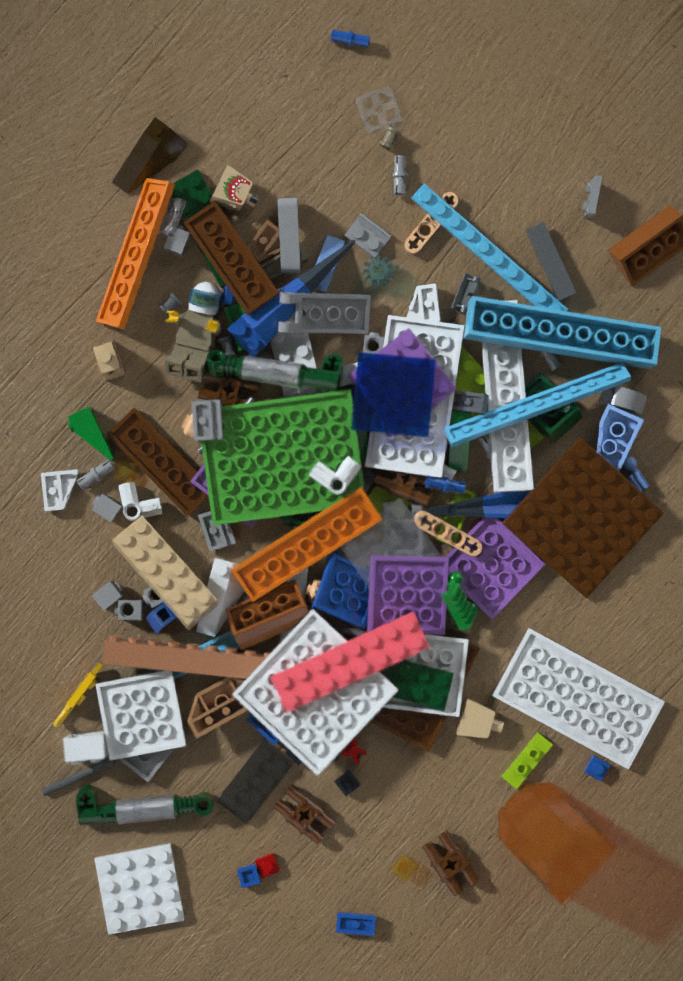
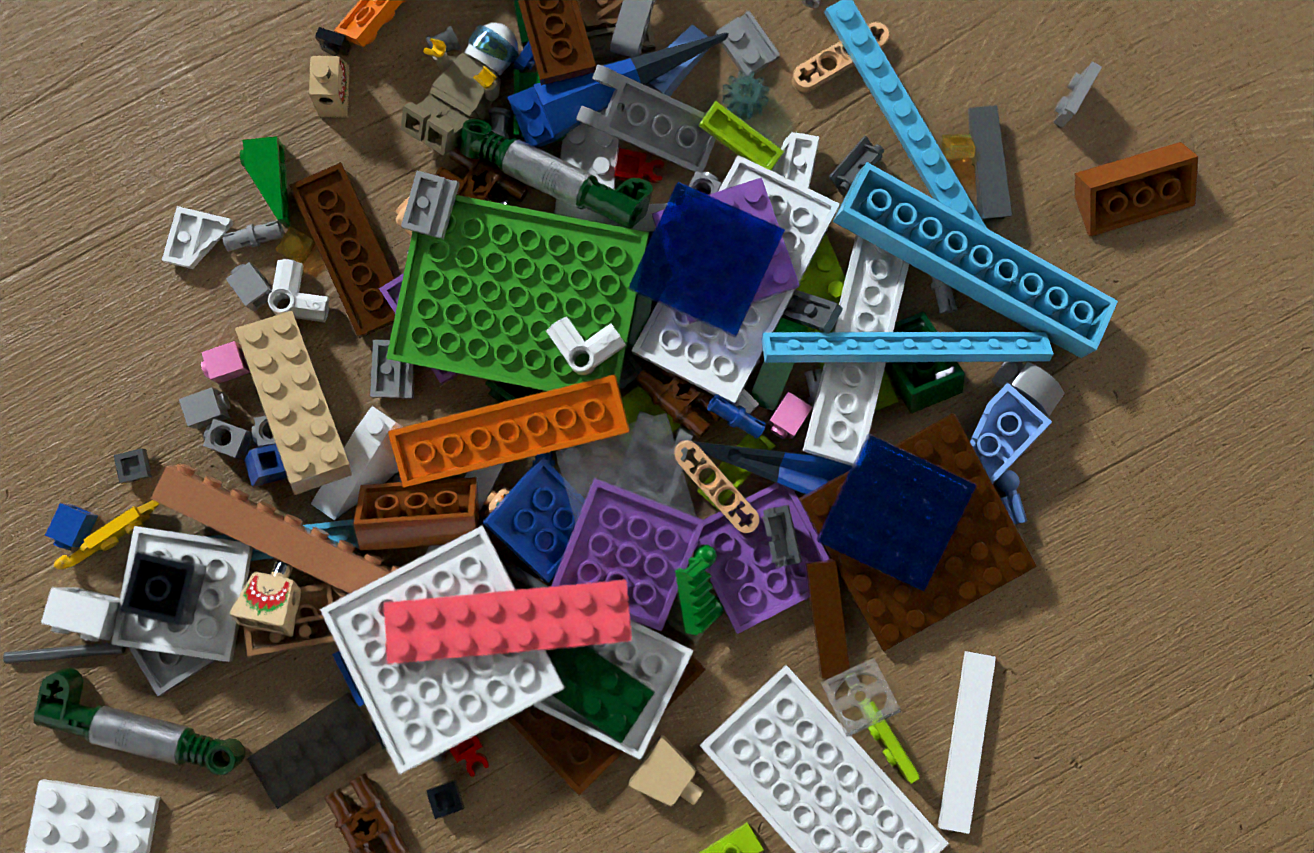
camera: 15 degrees right, 5 degrees down
none -> blue brick [45,503,98,550]
none -> dark grey plate [114,448,152,484]
none -> black brick [120,552,207,625]
none -> bright pink brick [201,341,251,383]
none -> tan torso [229,561,301,636]
none -> black plate [315,27,351,57]
none -> red plate [614,148,665,183]
none -> lime plate [698,101,784,170]
none -> dark grey hinge [762,505,802,568]
none -> bright pink brick [767,391,813,439]
none -> reddish brown tile [805,559,851,679]
none -> clear blue plate [816,433,977,591]
none -> clear piece [821,658,901,737]
none -> lime plate [858,698,920,784]
none -> white tile [938,651,996,834]
none -> clear yellow plate [941,134,975,160]

